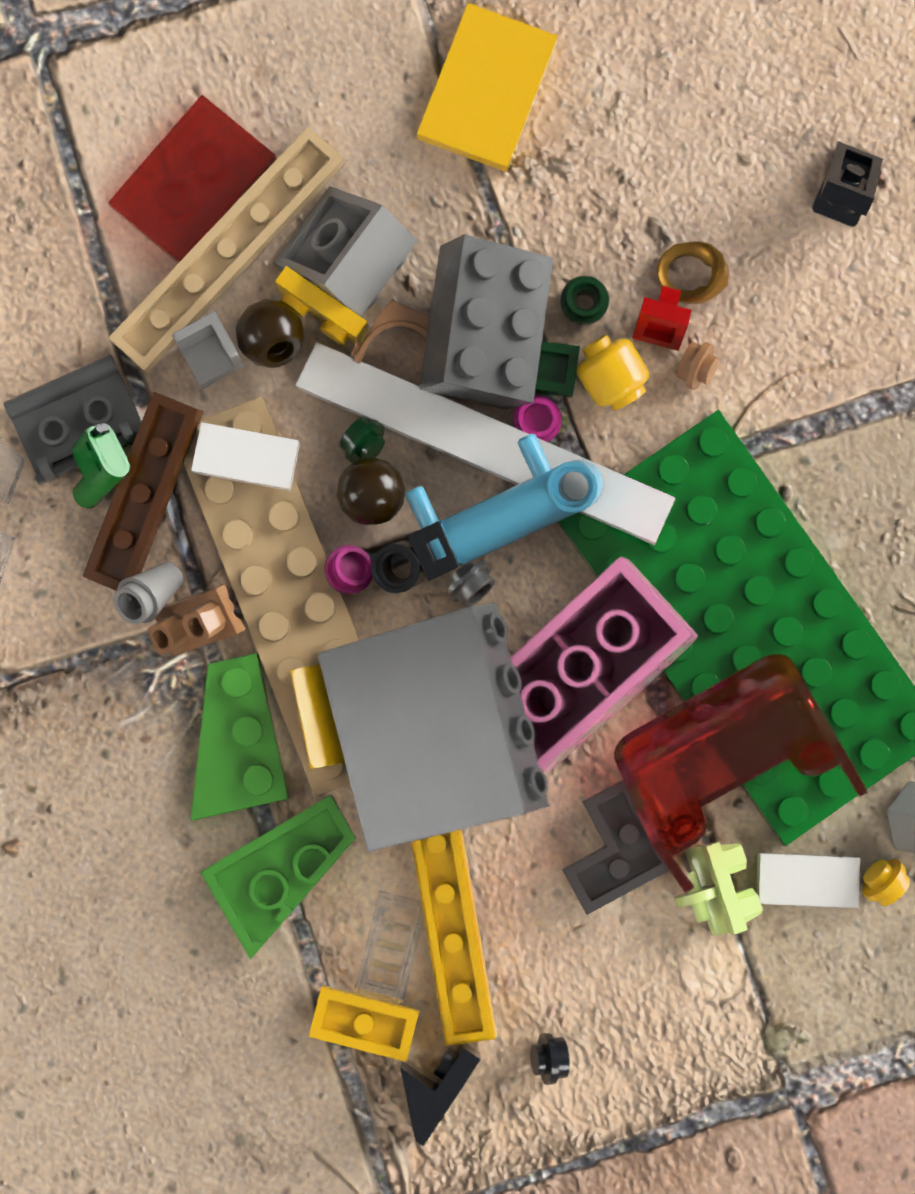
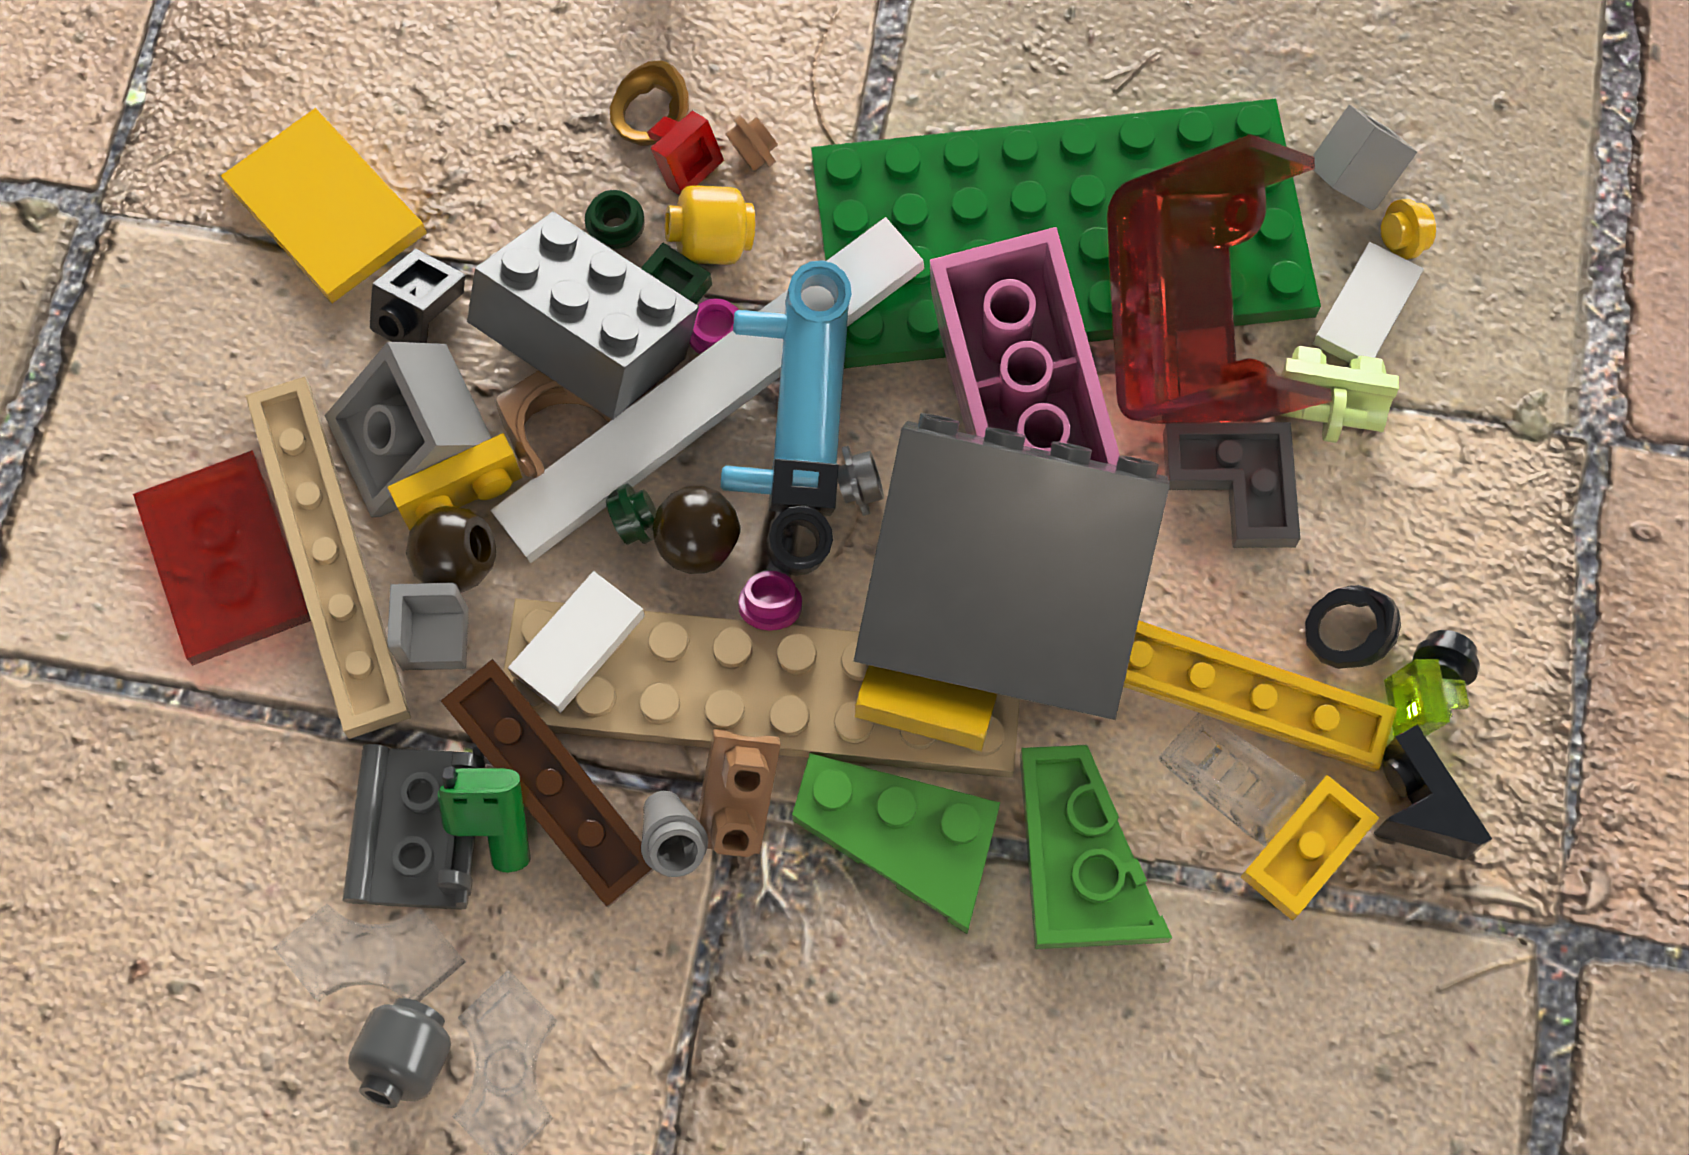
camera: 60 degrees left, 15 degrees down
none -> black bracket [370,248,466,343]
none -> black piece [1305,585,1401,669]
none -> clear neon green tile [1384,659,1470,737]

